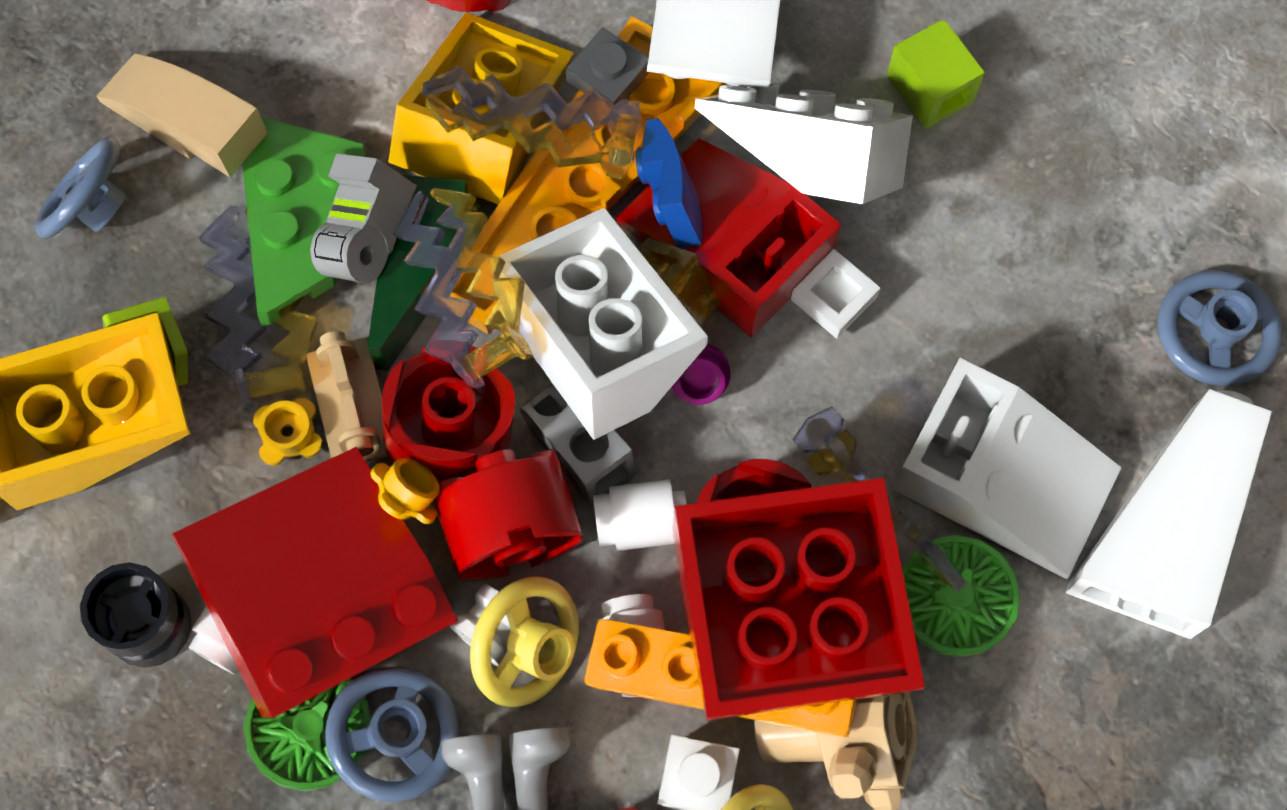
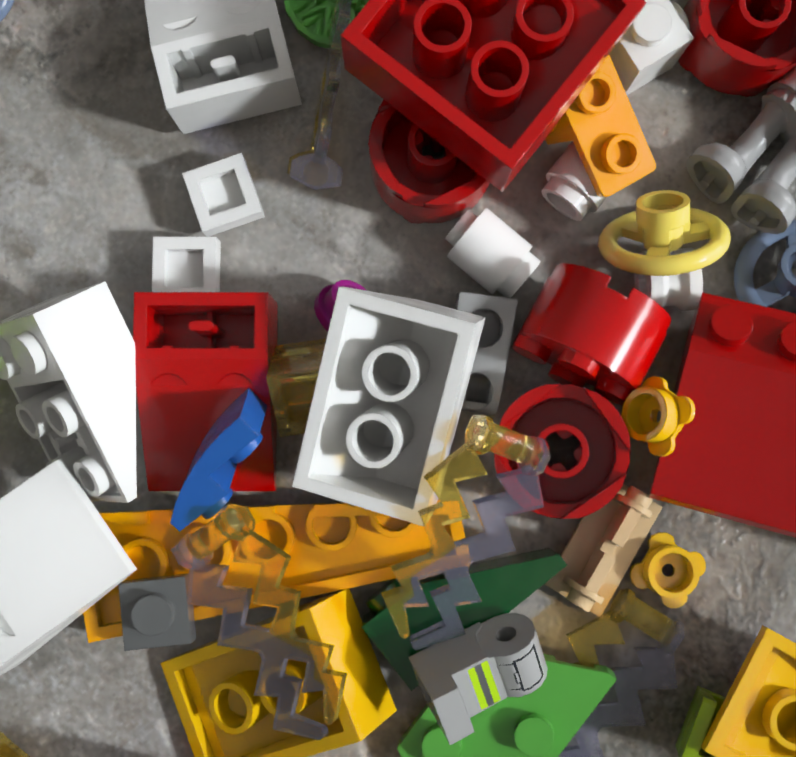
camera: 135 degrees left, 15 degrees up
none -> white plate [182,153,265,237]

